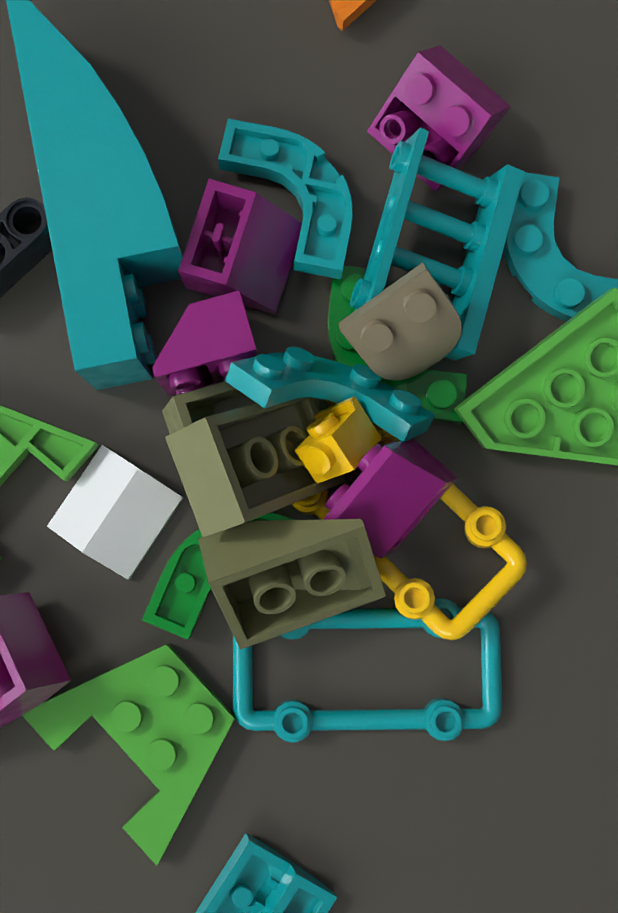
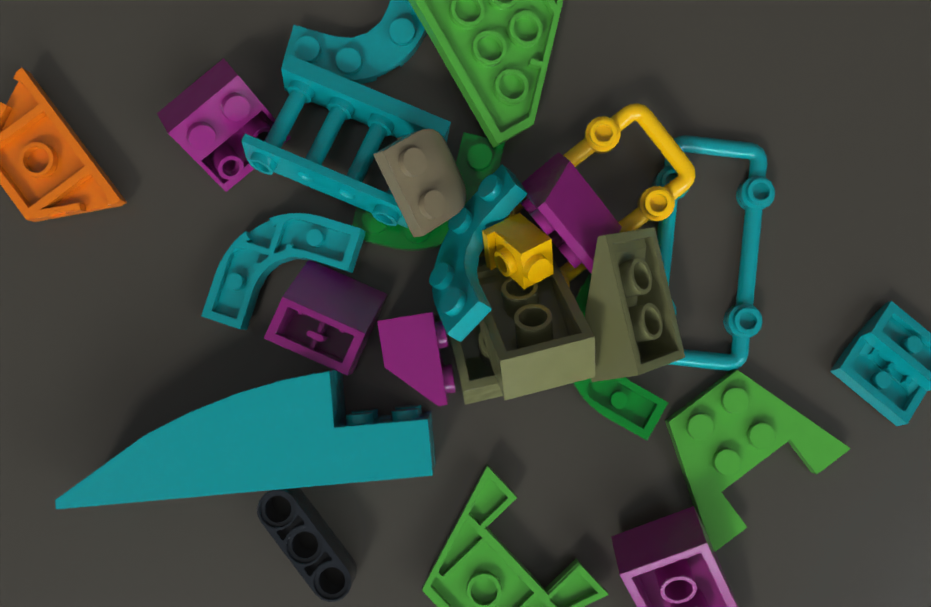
camera: 85 degrees left, 5 degrees up
white slope [47,445,184,580] -> none

